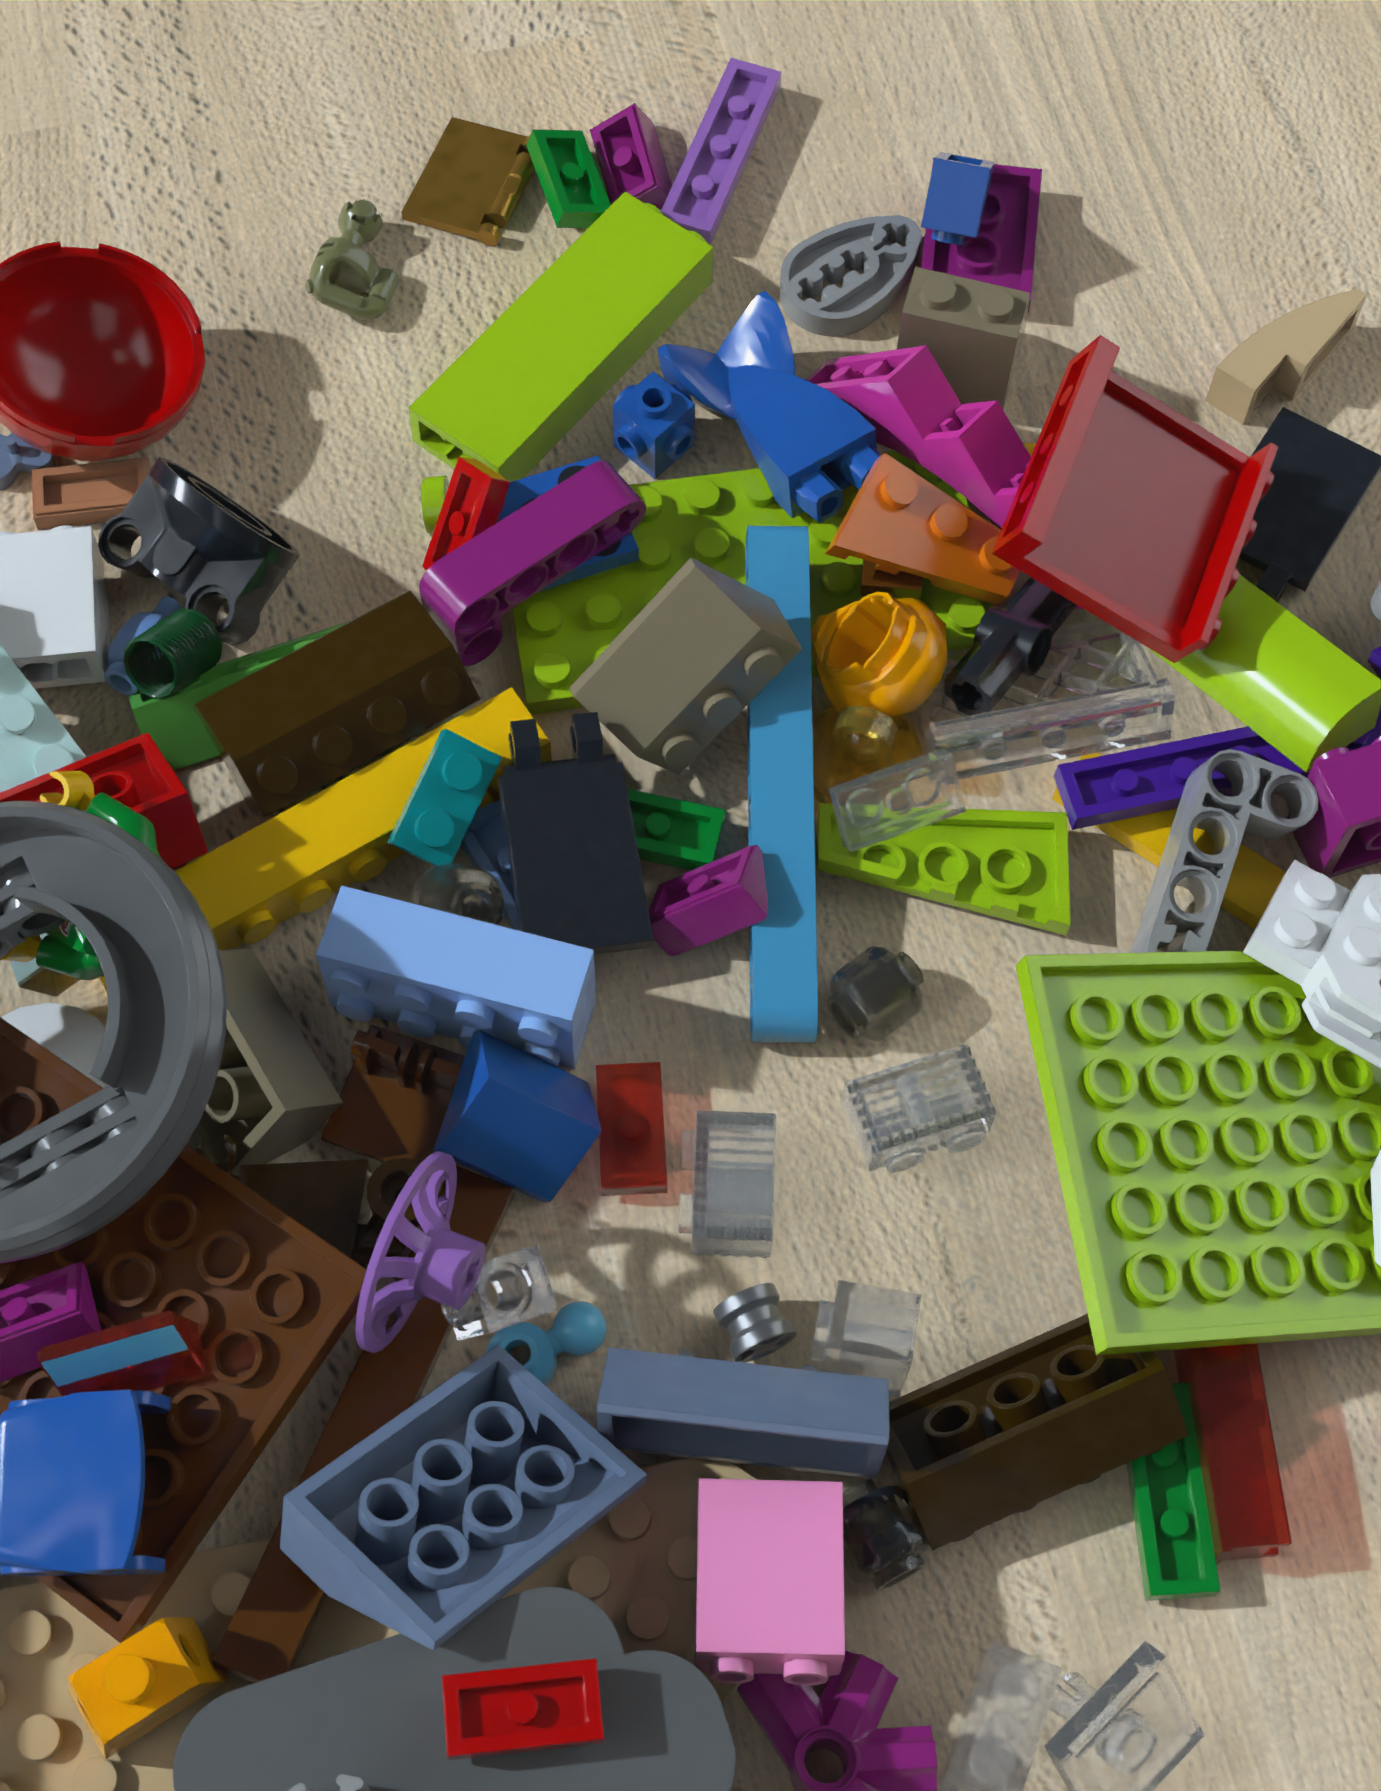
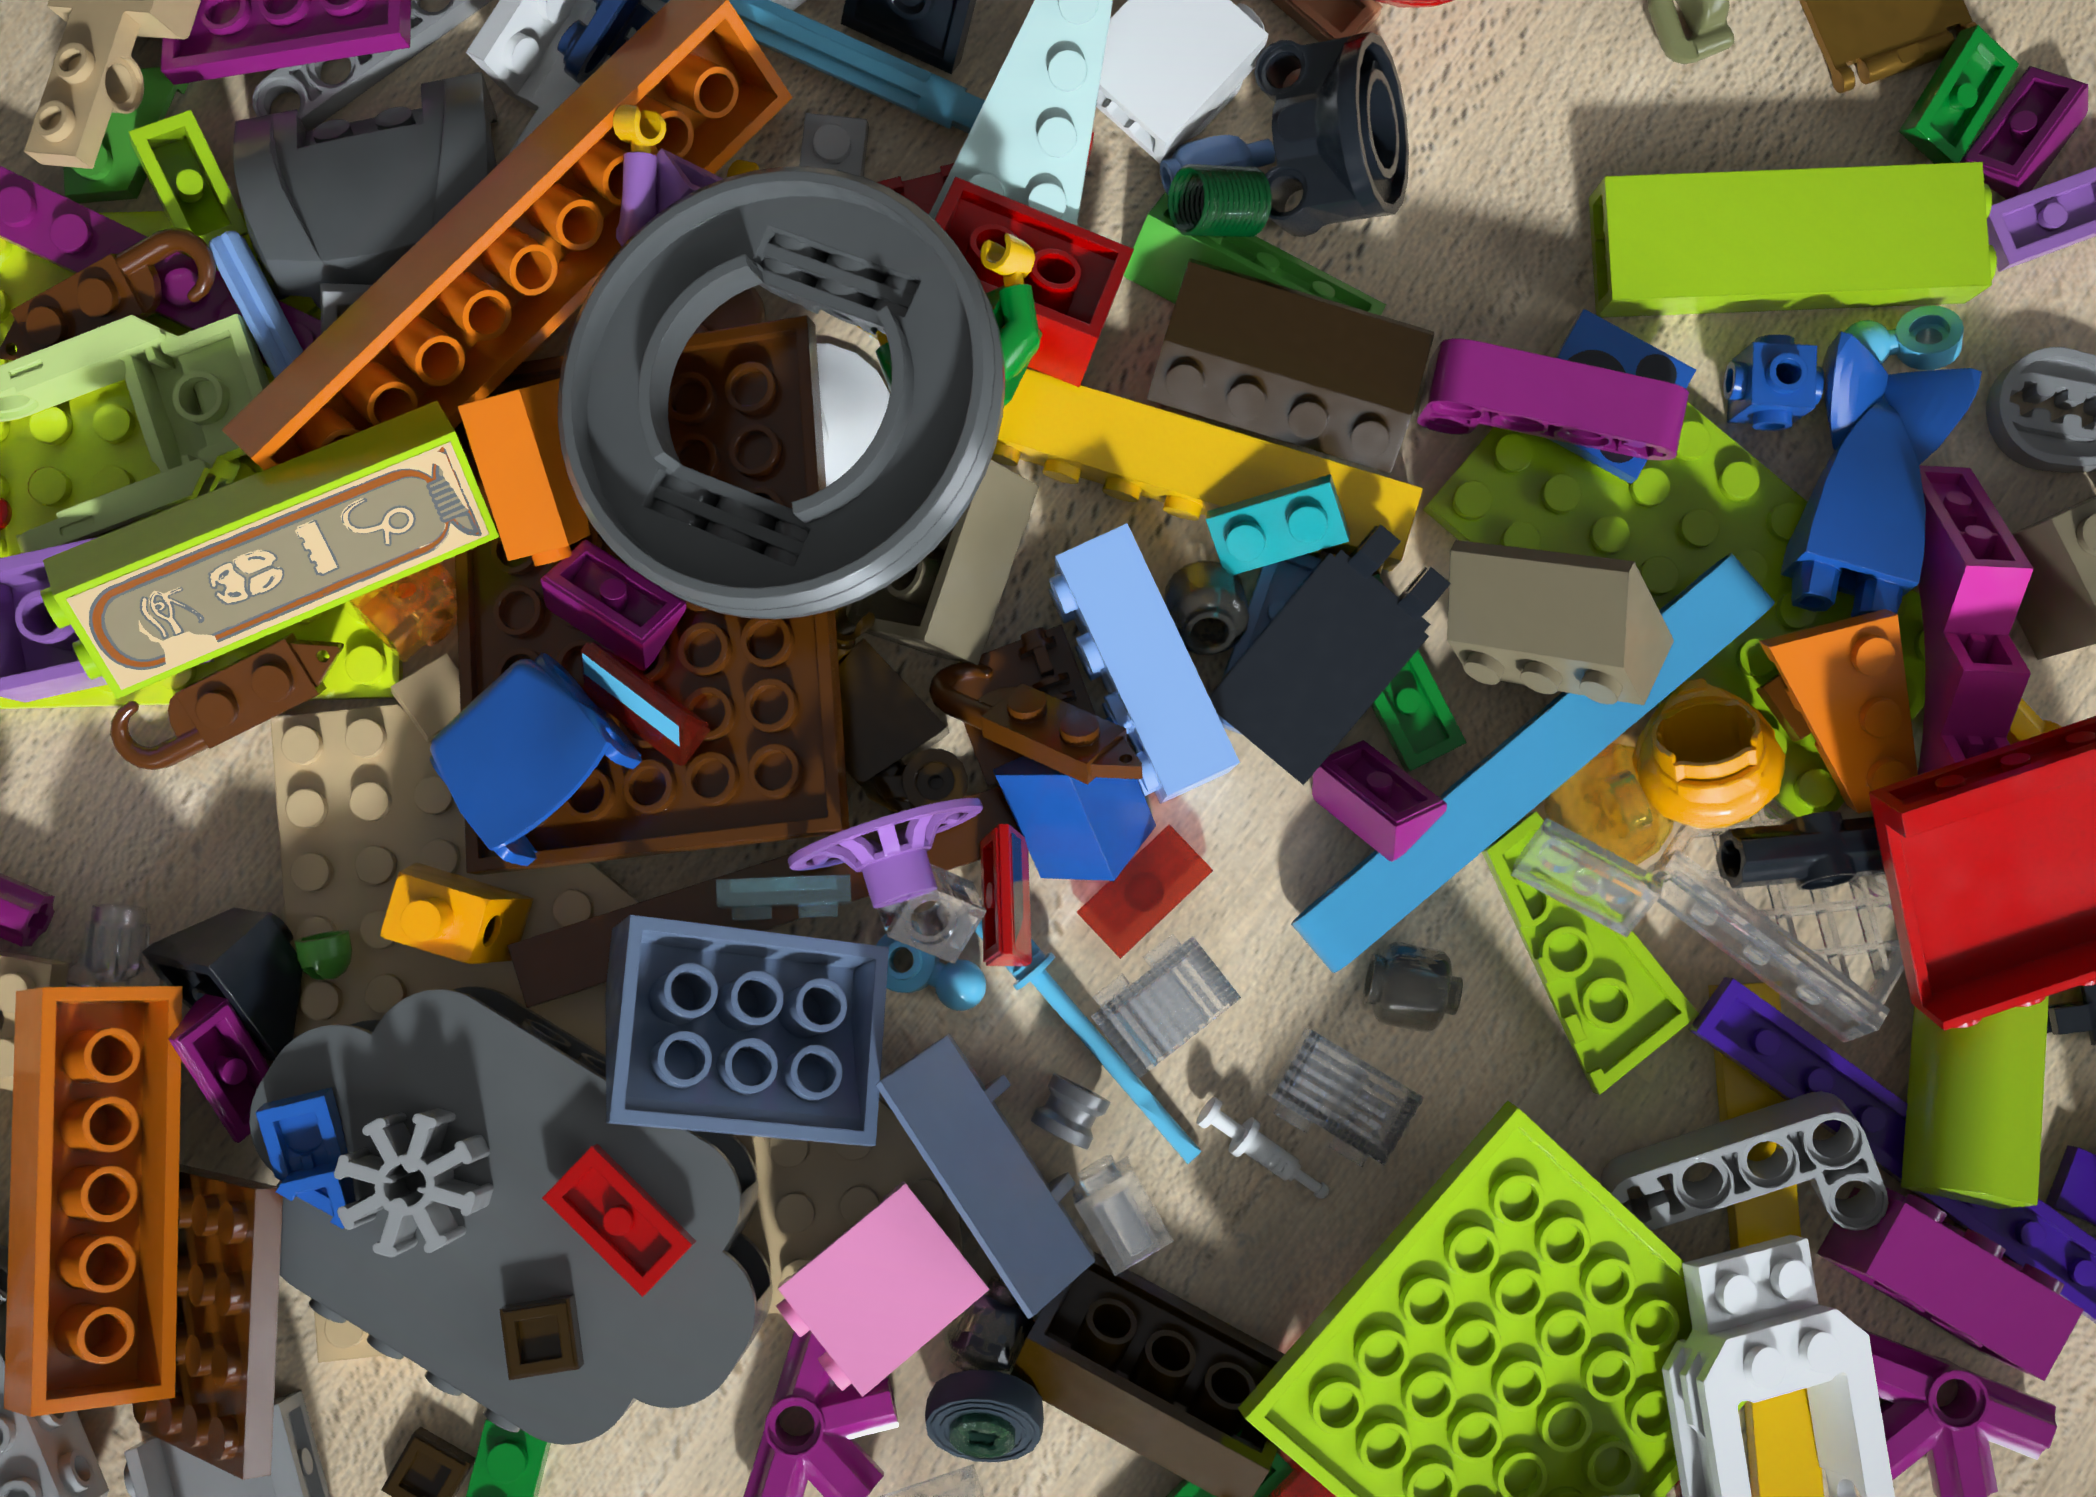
camera: 50 degrees right, 20 degrees up
lime tile [421,475,449,536] -> none
red plate [422,457,510,570] -> none
none -> clear light blue plate [716,875,851,921]
none -> black wheel [925,1369,1044,1462]
none -> reddish brown plate [929,662,1143,785]
none -> medium azure piece [970,914,1202,1164]
none -> red slope [980,824,1032,966]
none -> white piece [1196,1097,1329,1199]
none -> medium azure plate [1845,305,1964,370]

